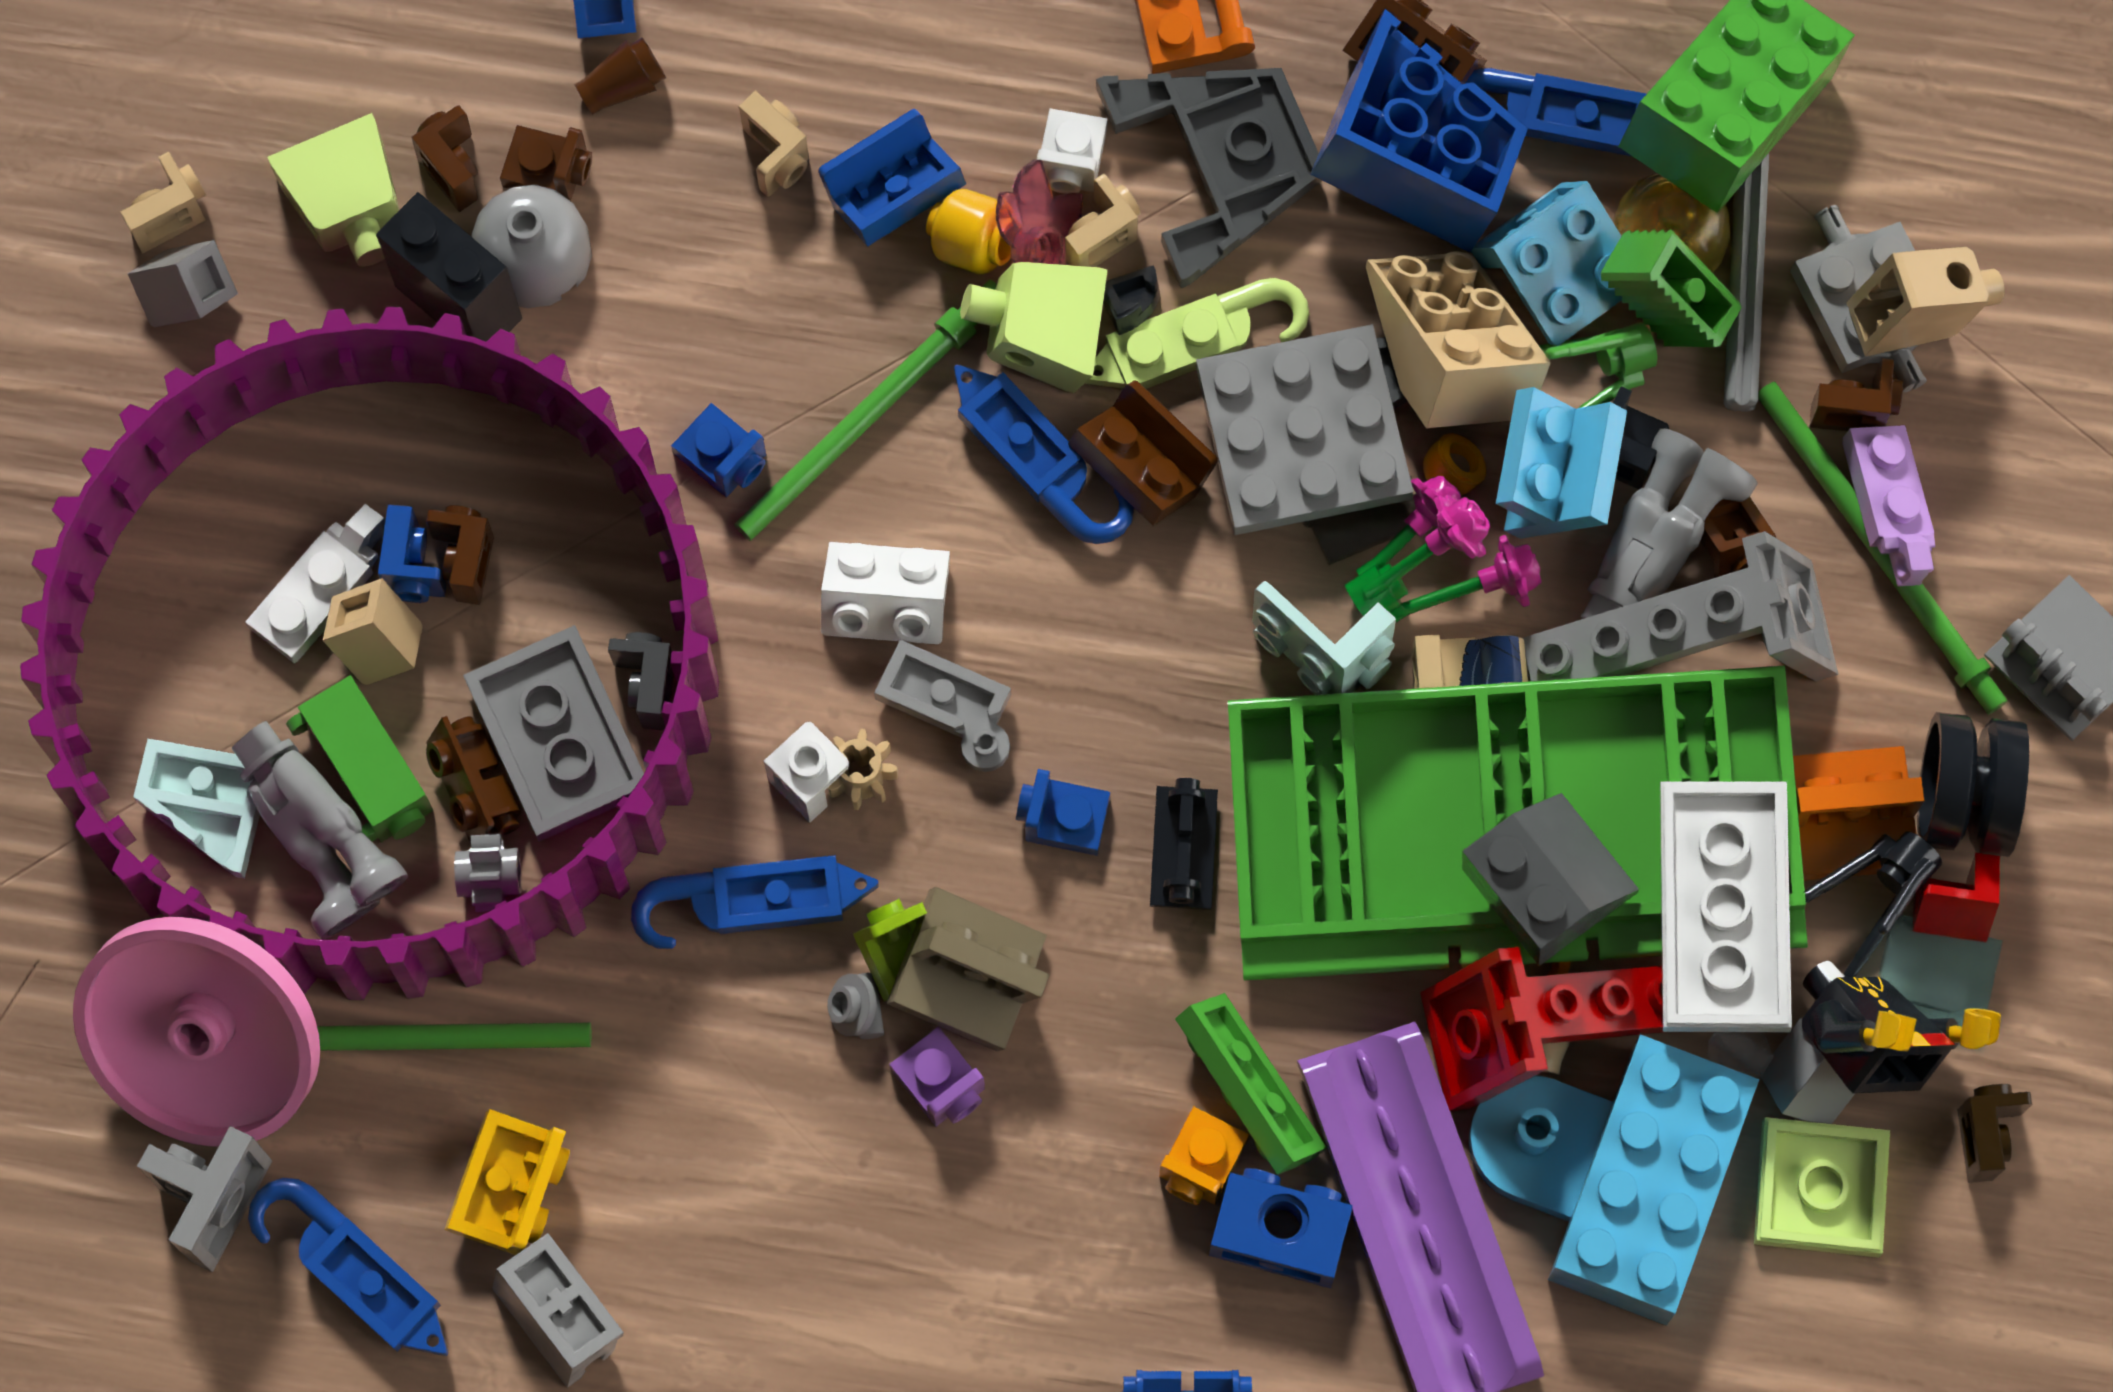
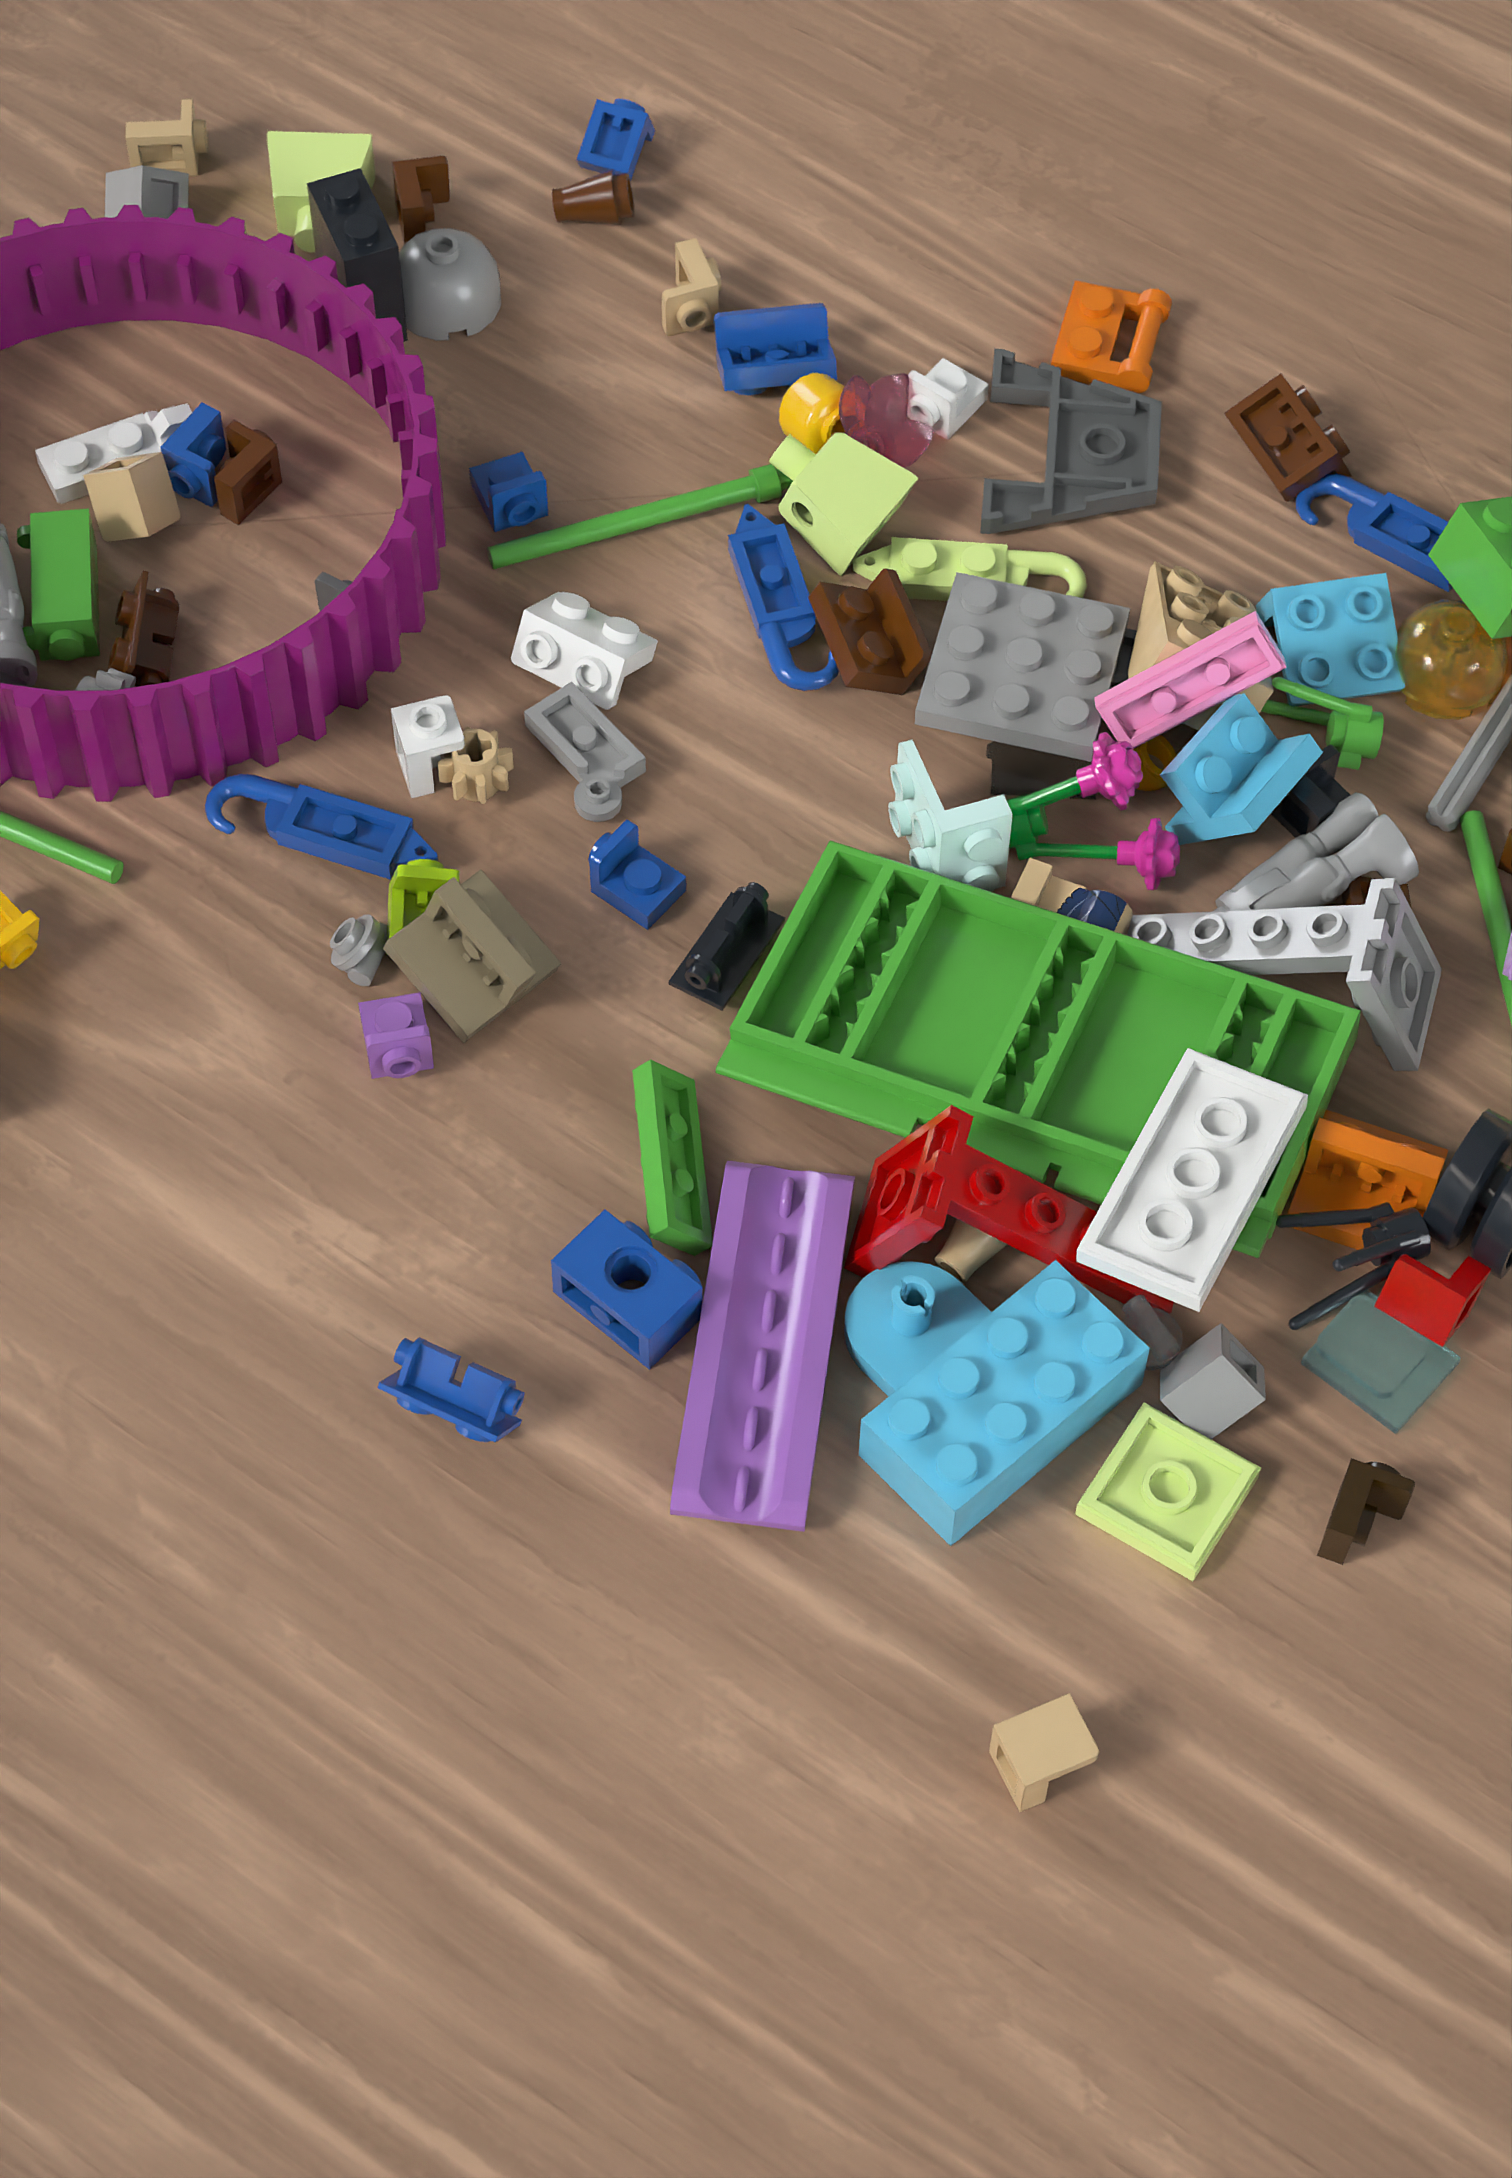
camera: 25 degrees right, 15 degrees down
light grey plate [463,625,644,842] -> none
reddish brown bracket [500,125,592,201] -> none
tan bracket [1065,174,1140,267] -> none
black tile [1103,265,1160,335] -> none
light orange bracket [1159,1106,1249,1205] -> none
blue wedge [1310,9,1528,252] -> none
dark grey slope [1462,793,1639,966] -> none
bright green brick [1601,229,1742,347] -> none
black torso [1802,961,2001,1094] -> none
none -> bright pink tile [1094,611,1287,749]

